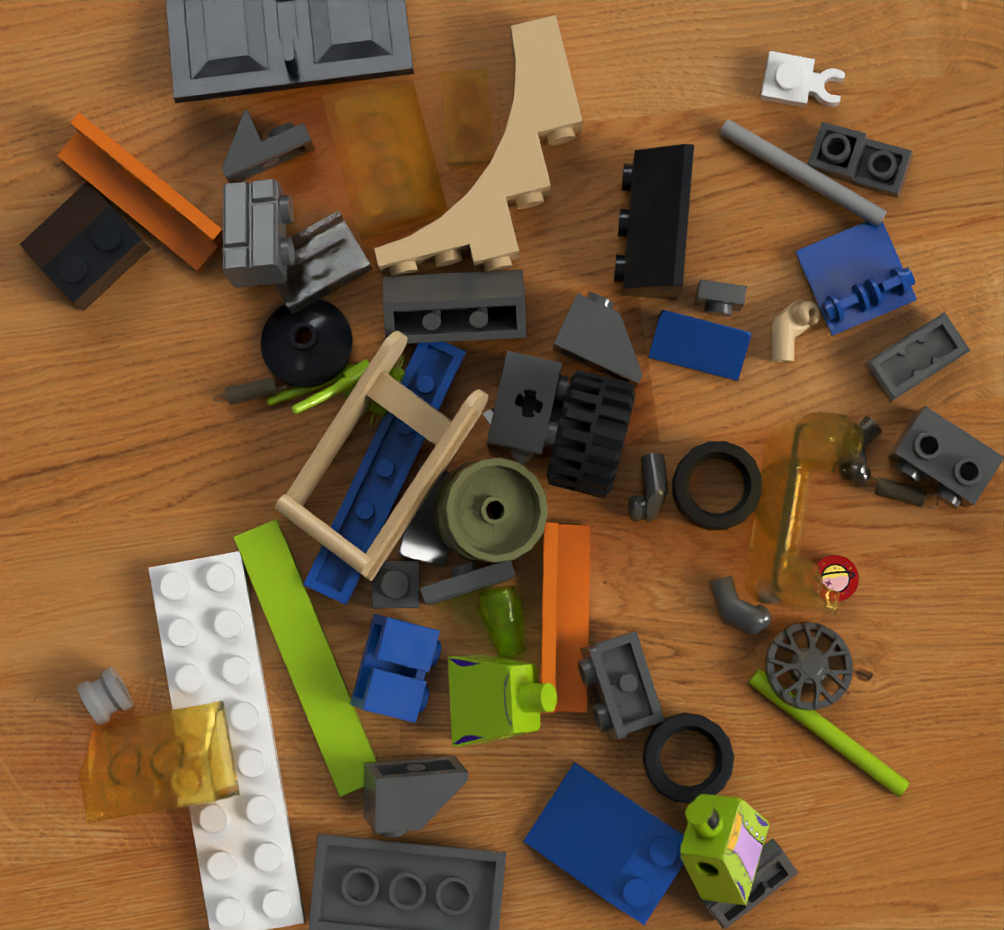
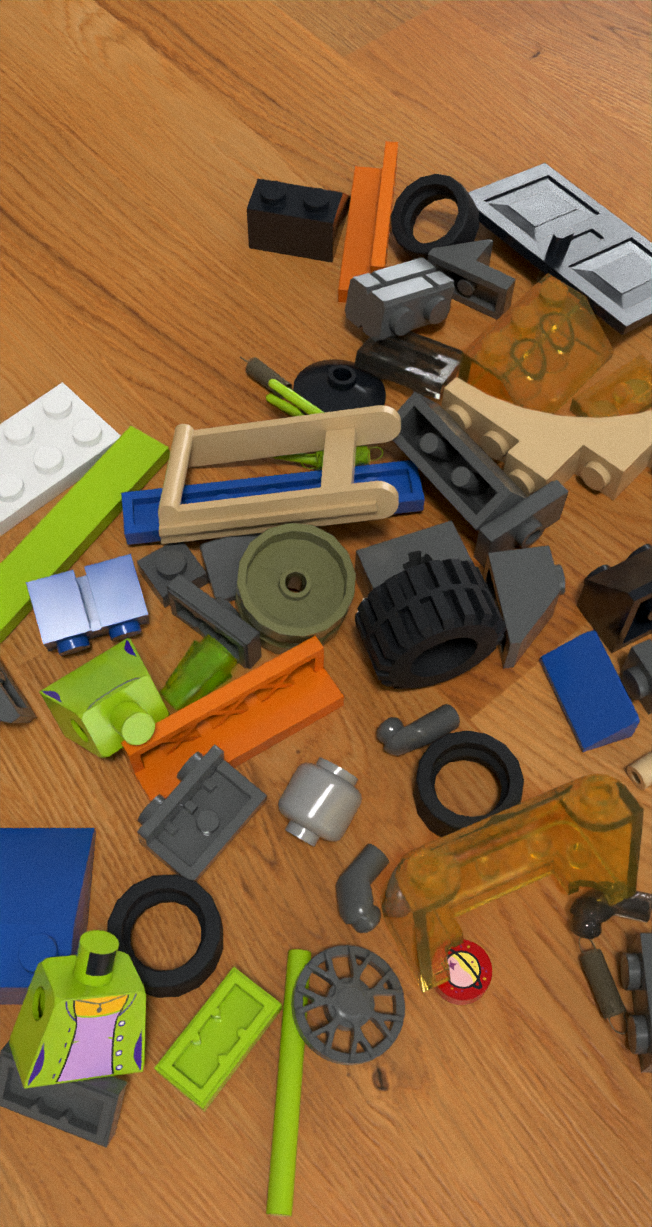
camera: 50 degrees right, 25 degrees down
none -> lime plate [154,967,282,1112]
none -> light grey head [278,757,362,847]
none -> black tyre [391,174,479,260]
none -> dark grey plate [474,480,569,568]

